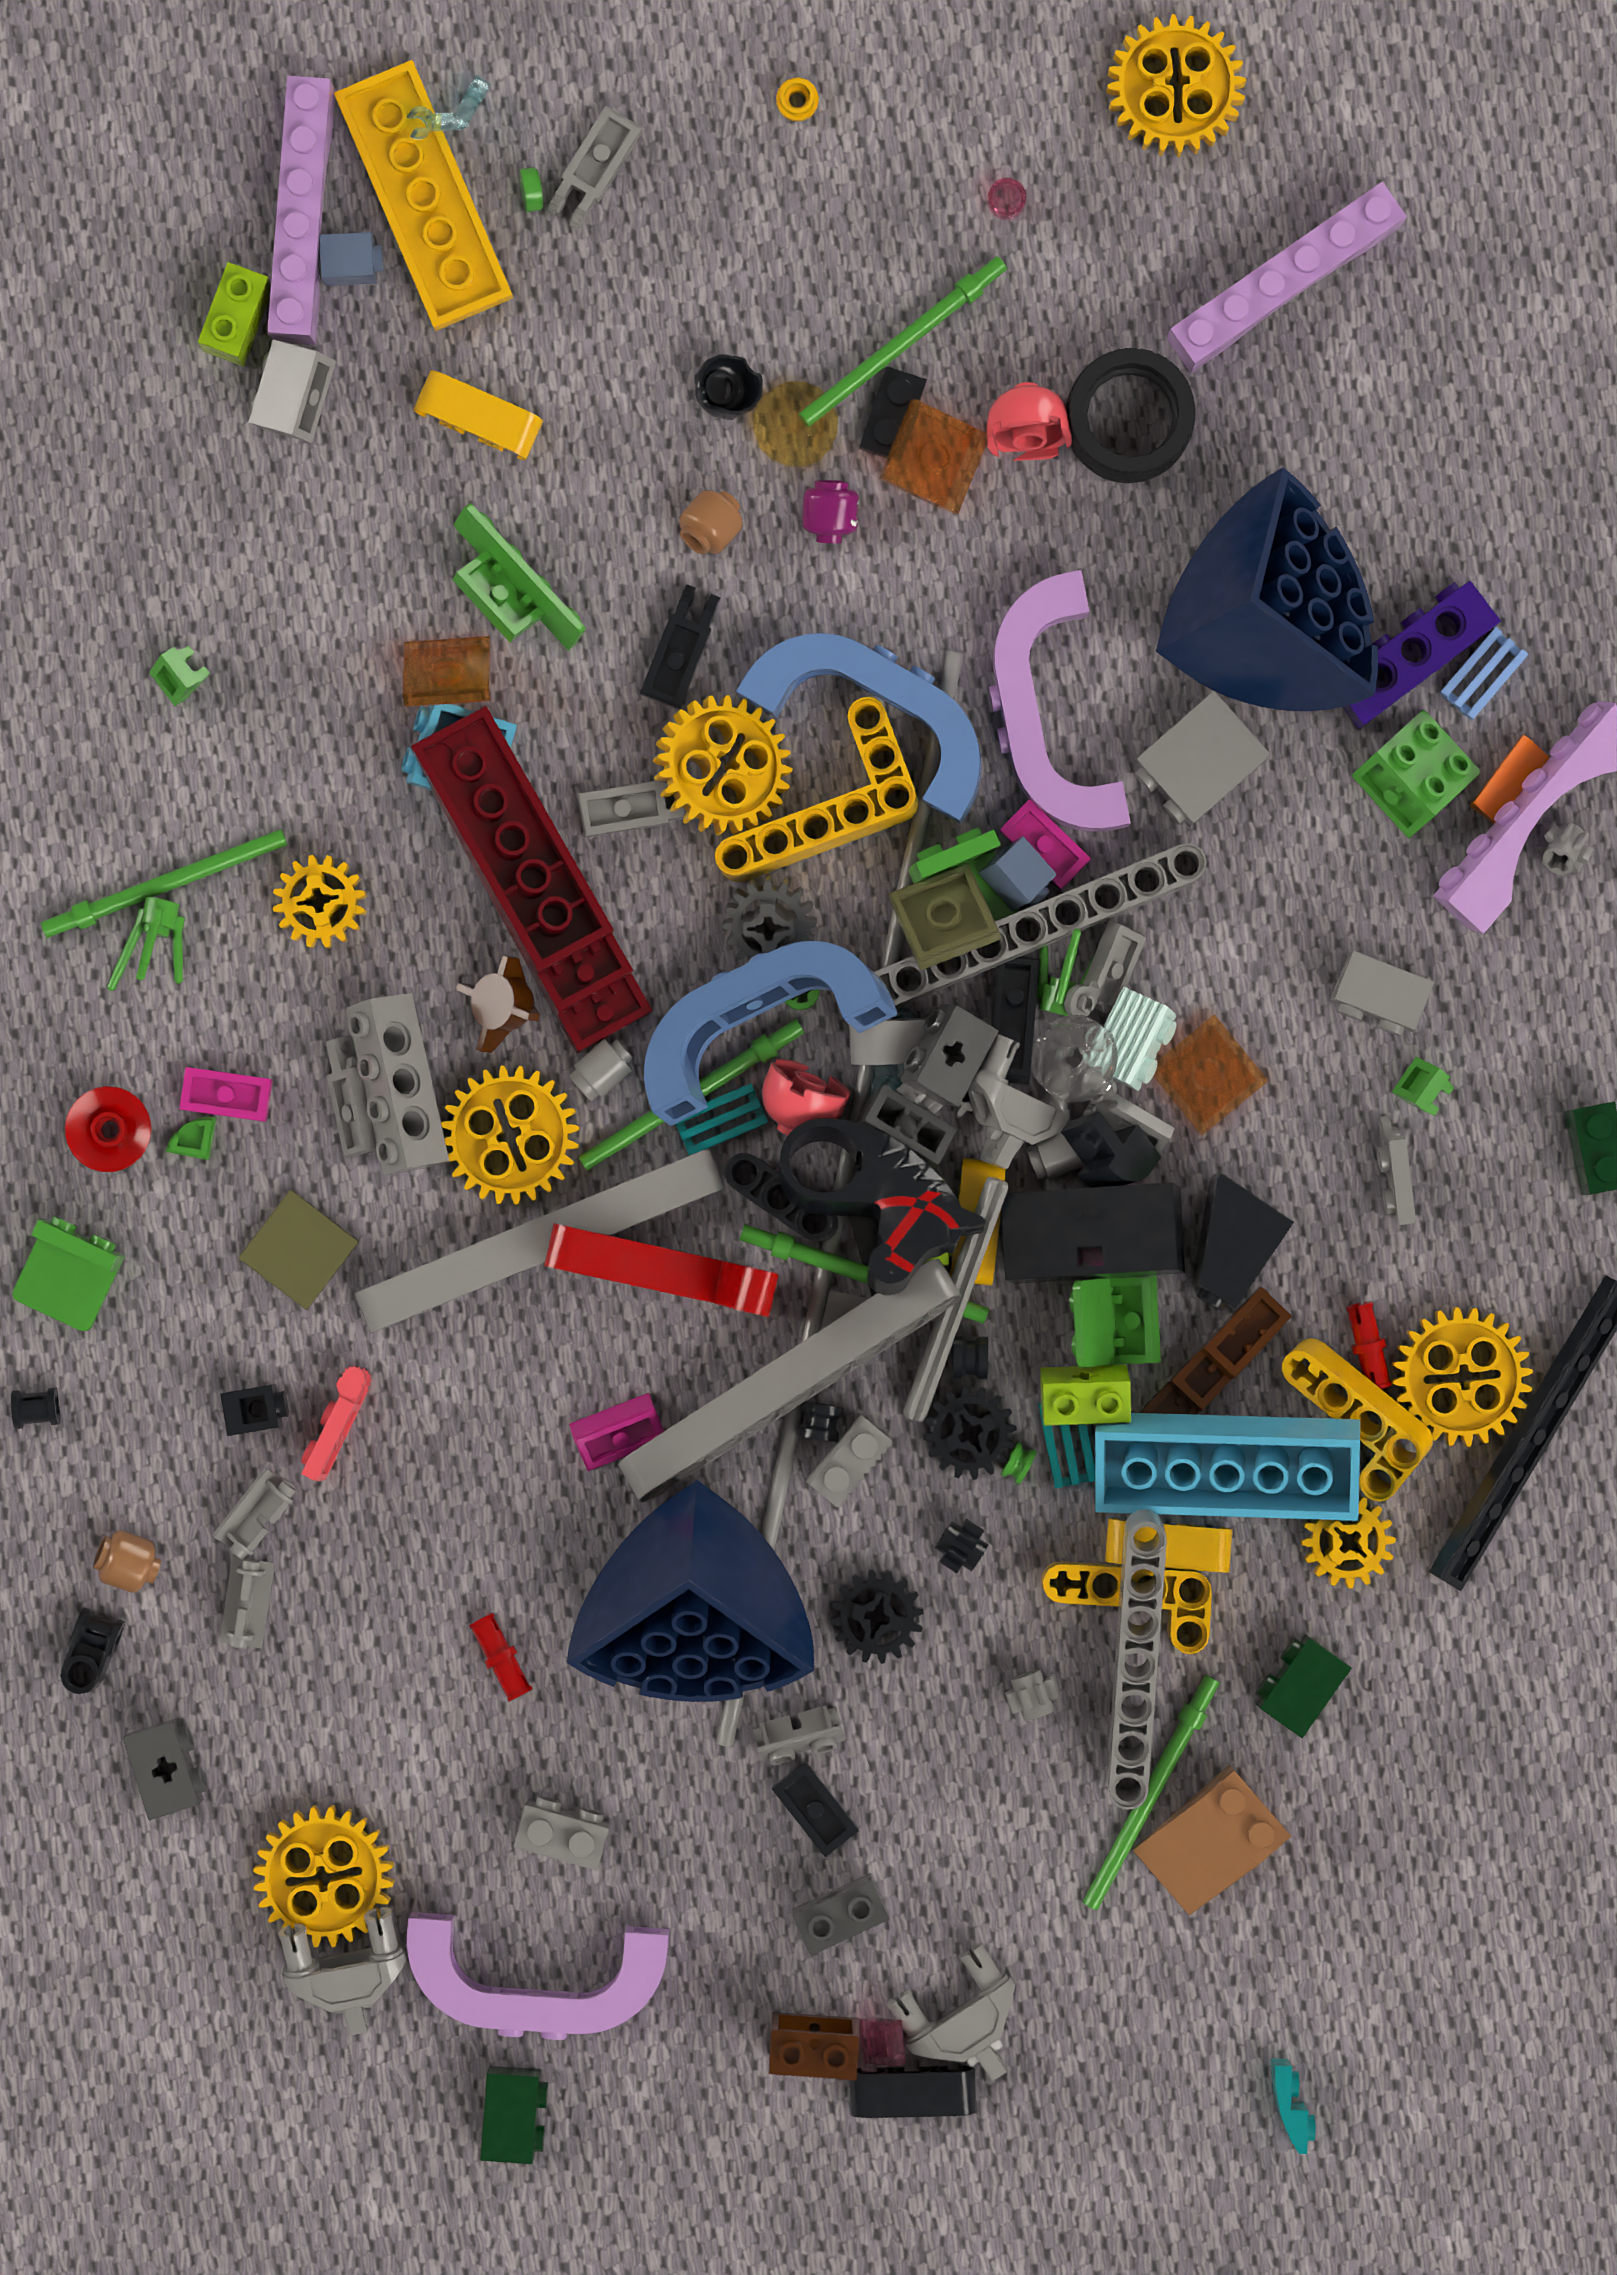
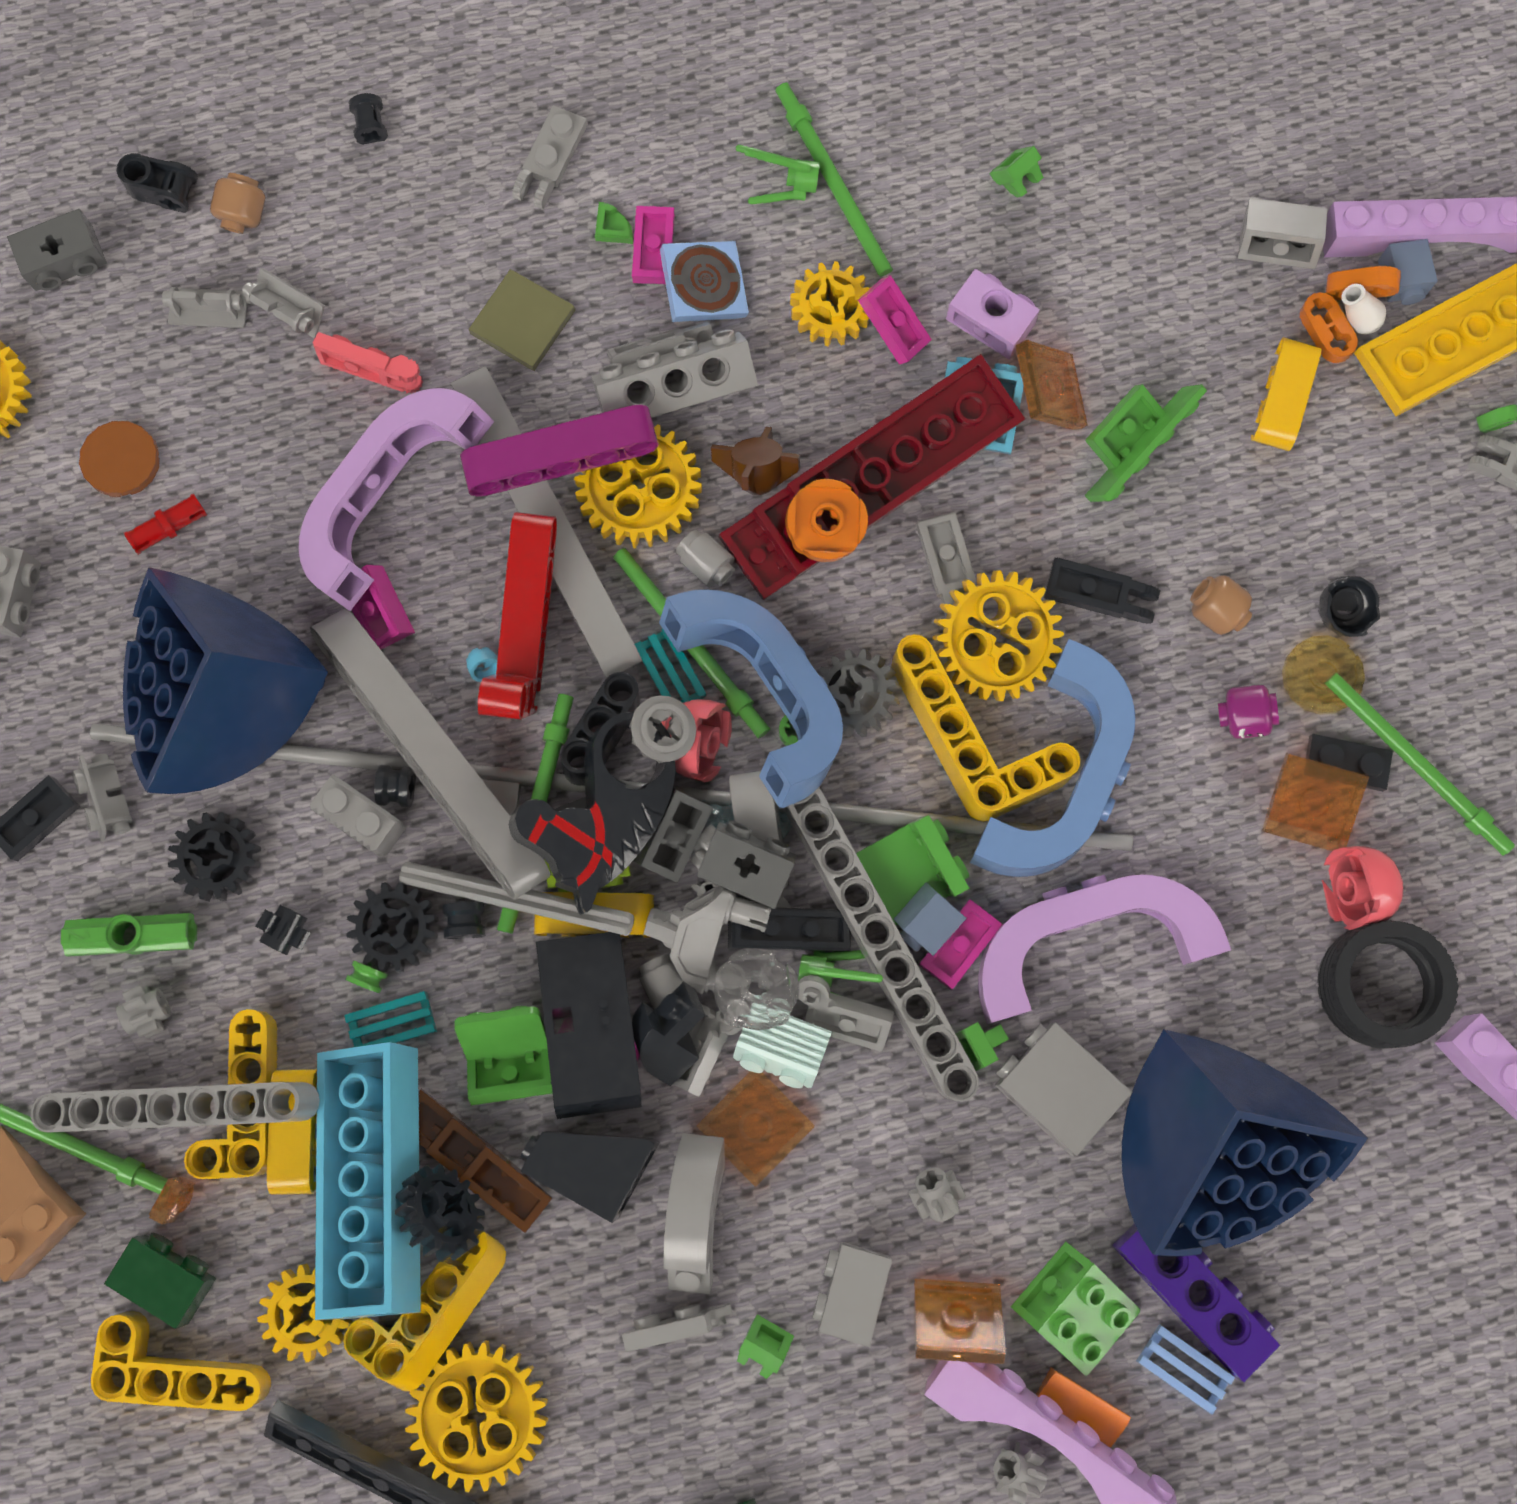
camera: 85 degrees right, 10 degrees down
bright green bracket [12,1215,125,1331] -> none
red dish [65,1086,152,1172] -> none
lime brick [198,262,271,367] -> none
black brick [220,1384,289,1436] -> none
olive tile [888,863,1001,970] -> none
lime brick [1040,1364,1131,1426] -> none
red pin [1345,1301,1392,1389] -> none
none -> bright green piece [61,913,197,957]
none -> dark orange tile [79,421,160,497]
none -> yellow beam [91,1310,271,1411]
none -> clear orange tile [149,1177,196,1224]
none -> lavender arch [299,388,494,611]
none -> black gear [395,1164,485,1262]
none -> magenta beam [460,405,659,497]
none -> medium azure hinge [466,647,498,682]
none -> light grey hinge [512,105,588,209]
none -> light grey gear [629,696,696,763]
none -> tile [660,241,749,322]
none -> light grey arch [663,1133,725,1294]
none -> orange plate [785,479,868,562]
none -> dark pink plate [858,275,932,365]
none -> light grey gear [909,1168,966,1222]
none -> clear orange tile [913,1279,1006,1364]
none -> lavender brick [946,269,1040,360]
none -> bright green tile [955,1022,1009,1071]
none -> orange beam [1300,292,1358,363]
none -> orange beam [1326,266,1401,300]
none -> white cone [1342,284,1386,335]

